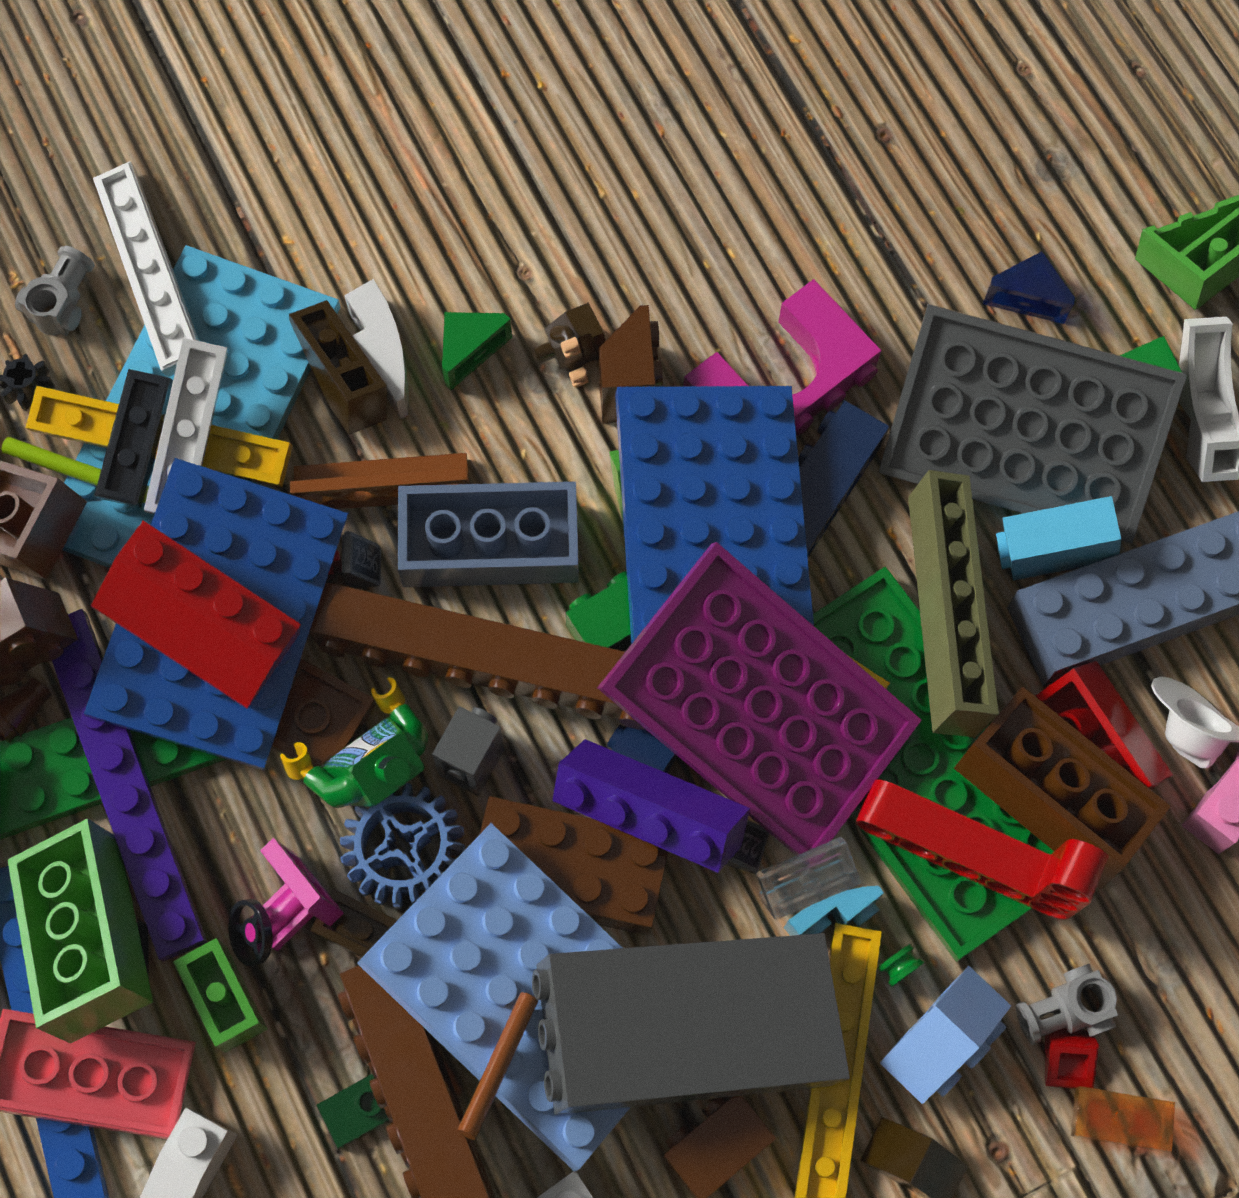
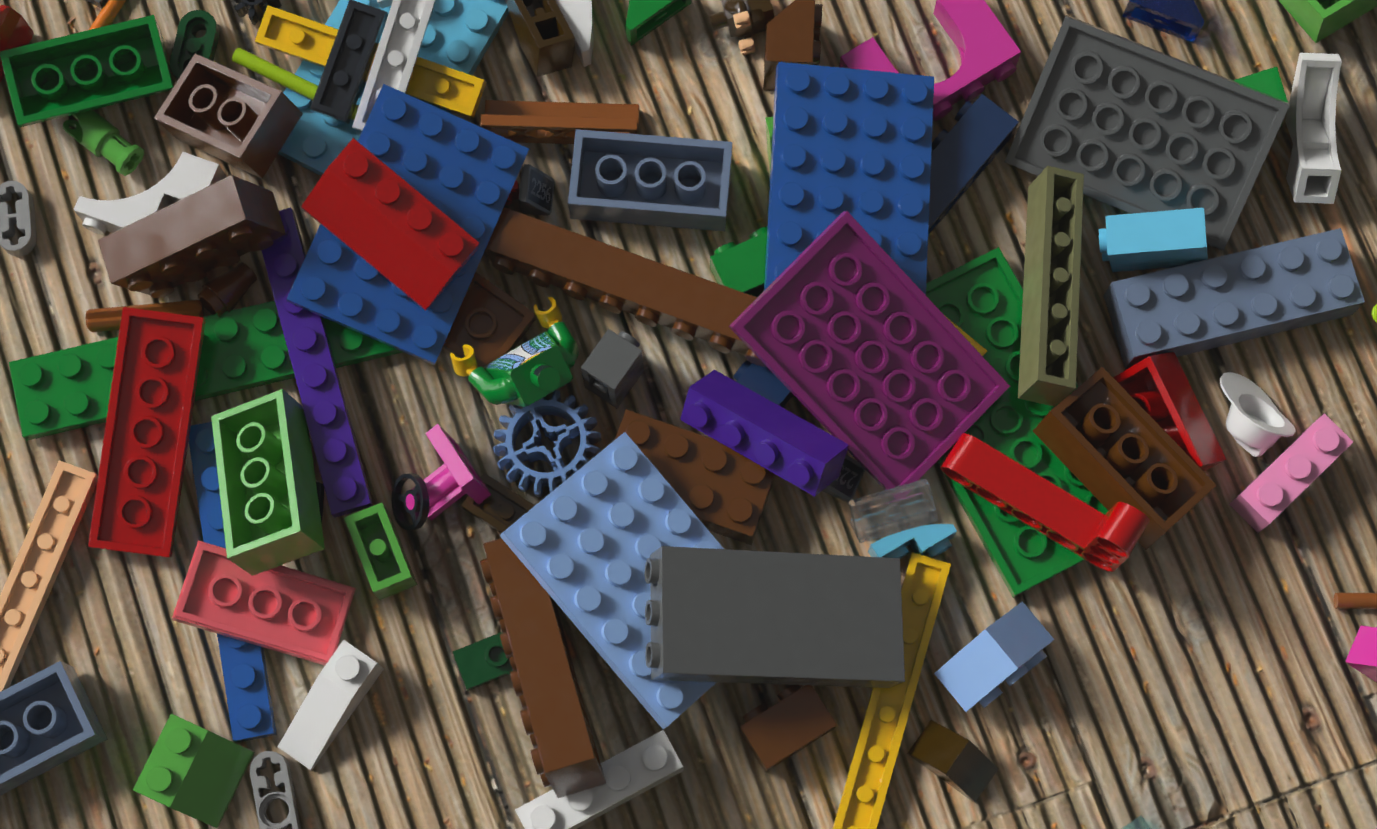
camera: 10 degrees right, 5 degrees up
dark orange bar [457,992,538,1140] -> none
green bush [877,943,925,987] -> none
light grey connector [1016,964,1118,1045] -> none
red slope [1045,1029,1099,1090] -> none
clear orange plate [1071,1086,1175,1152] -> none

